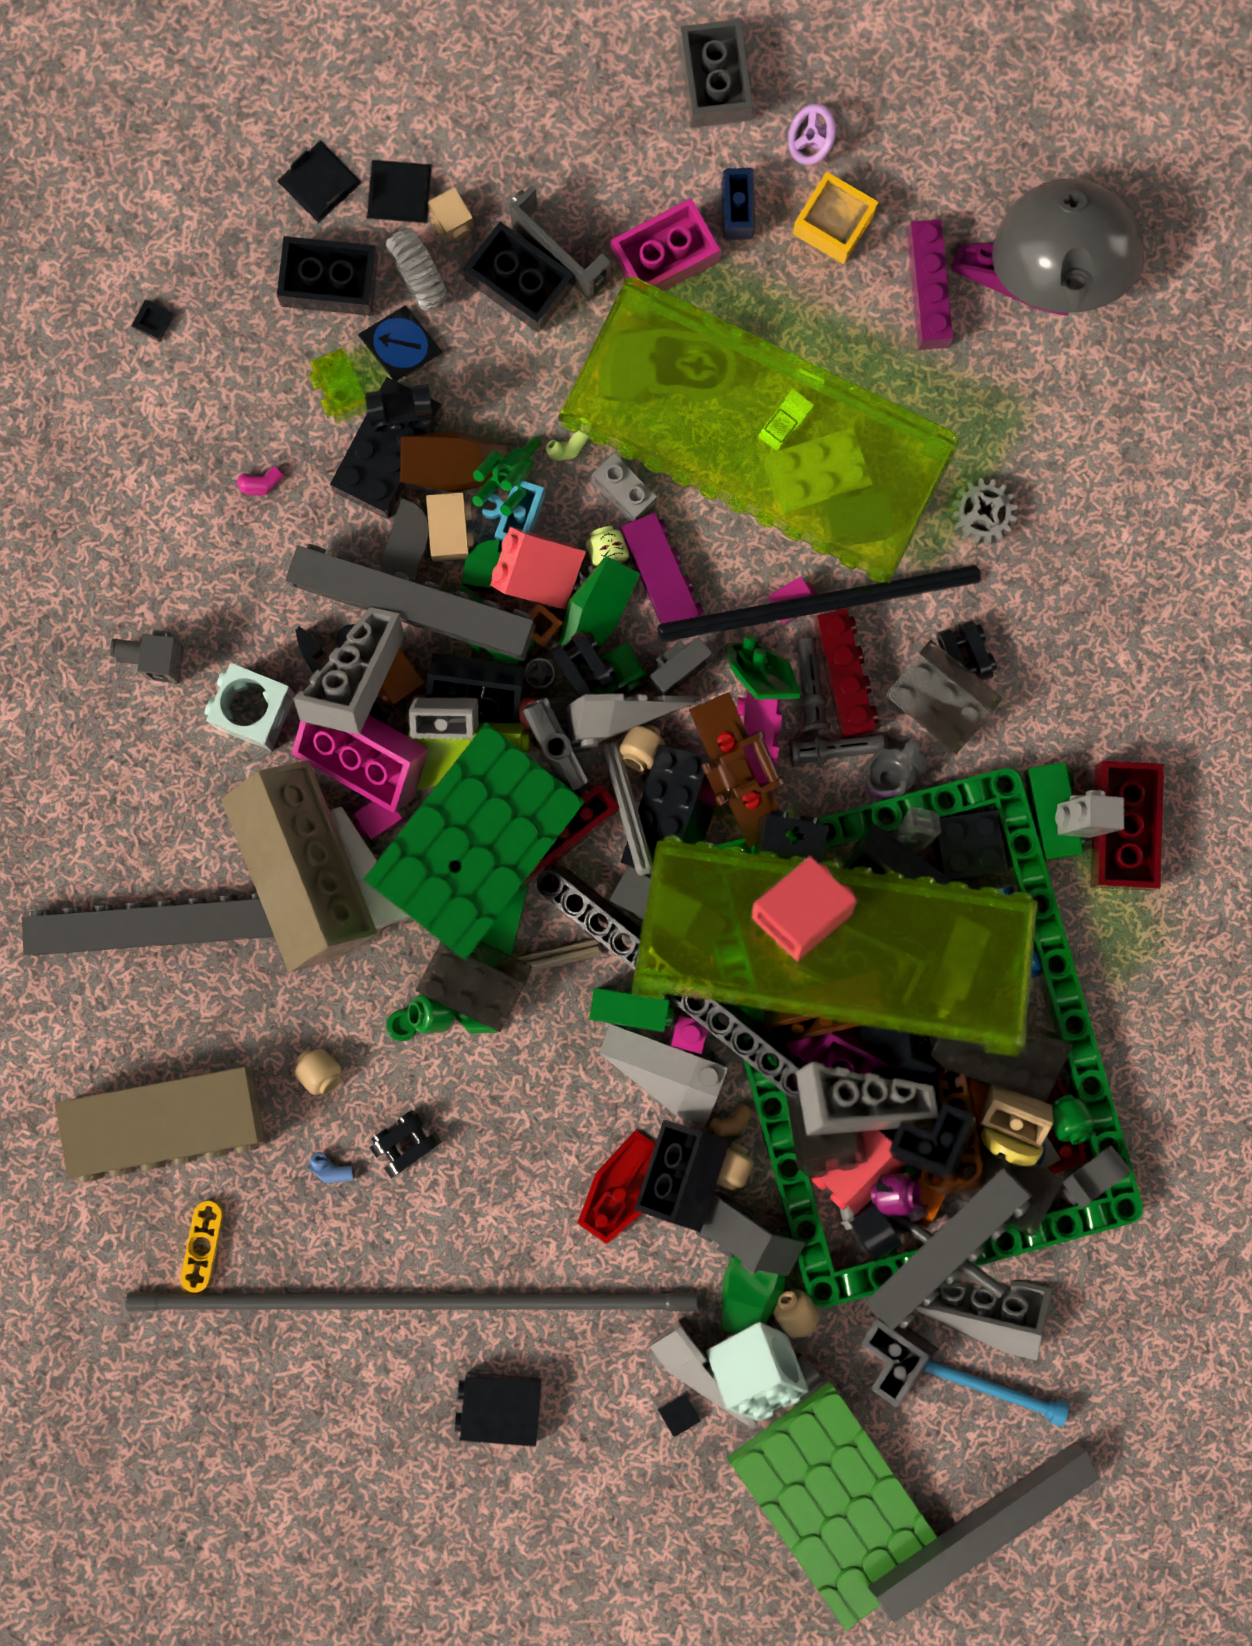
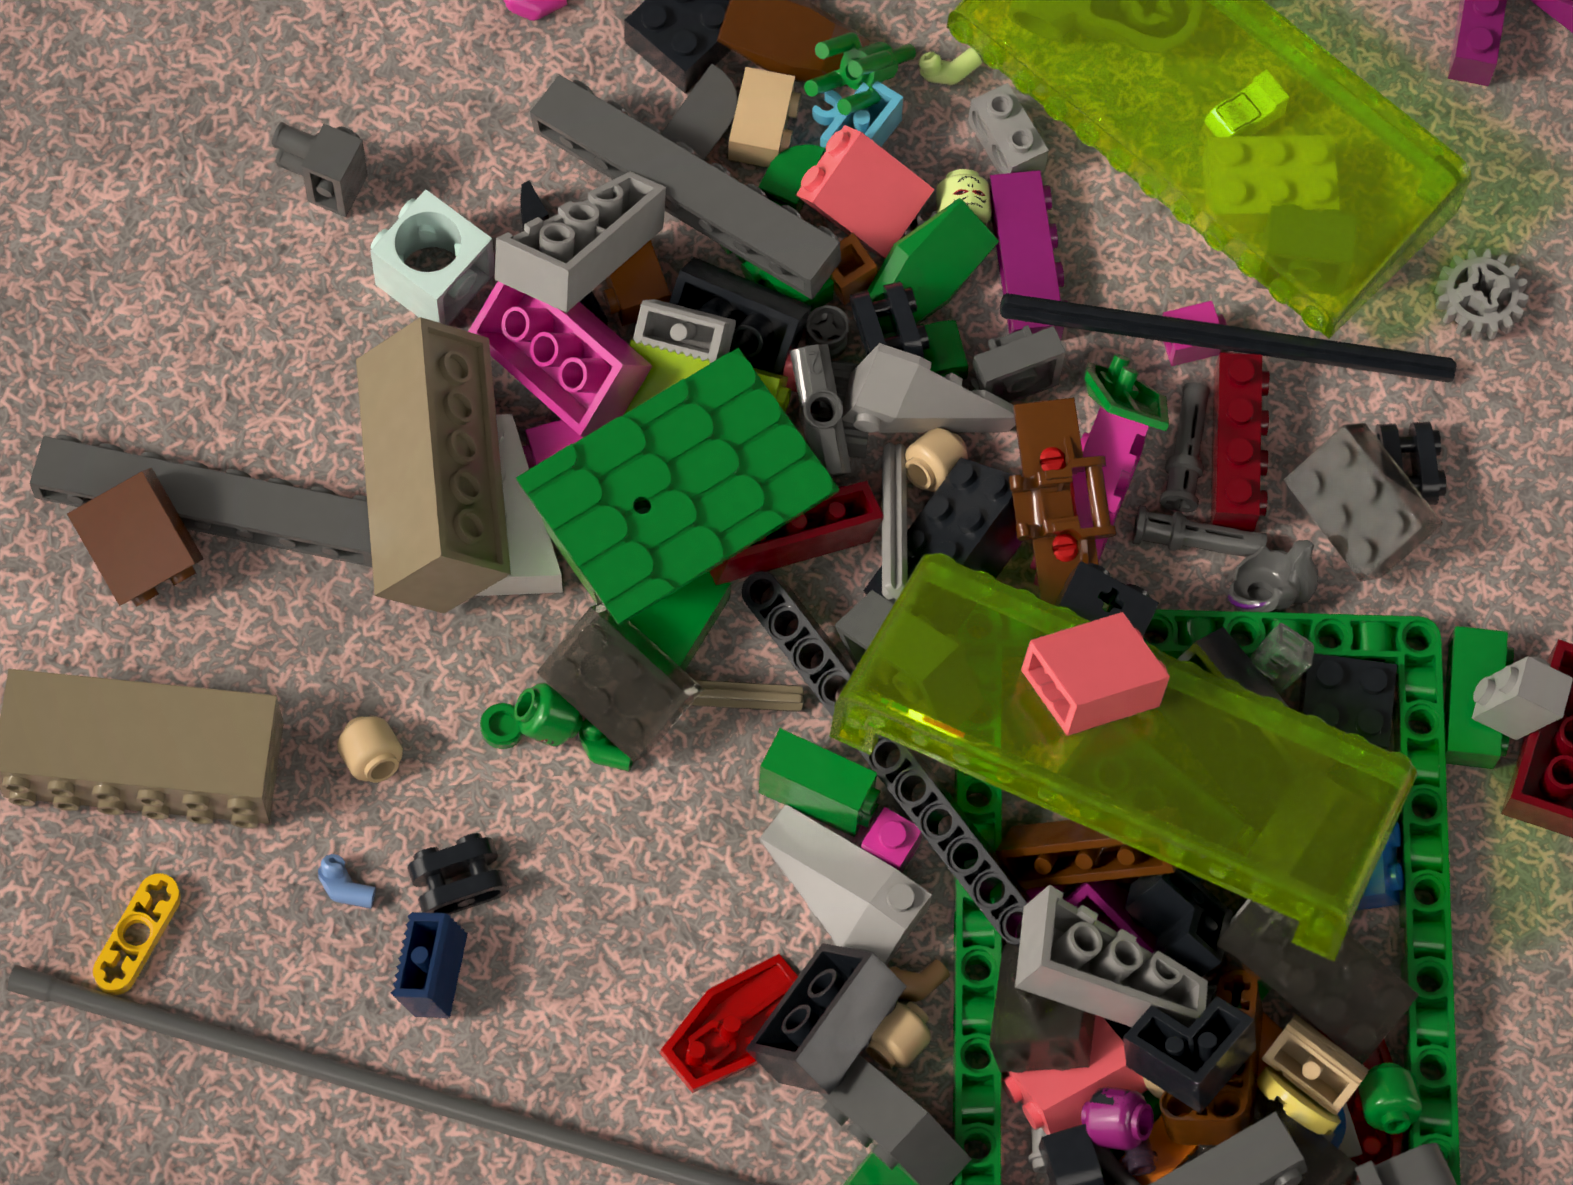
camera: 20 degrees right, 15 degrees down
none -> reddish brown brick [67,467,204,607]
none -> dark blue brick [391,912,468,1018]

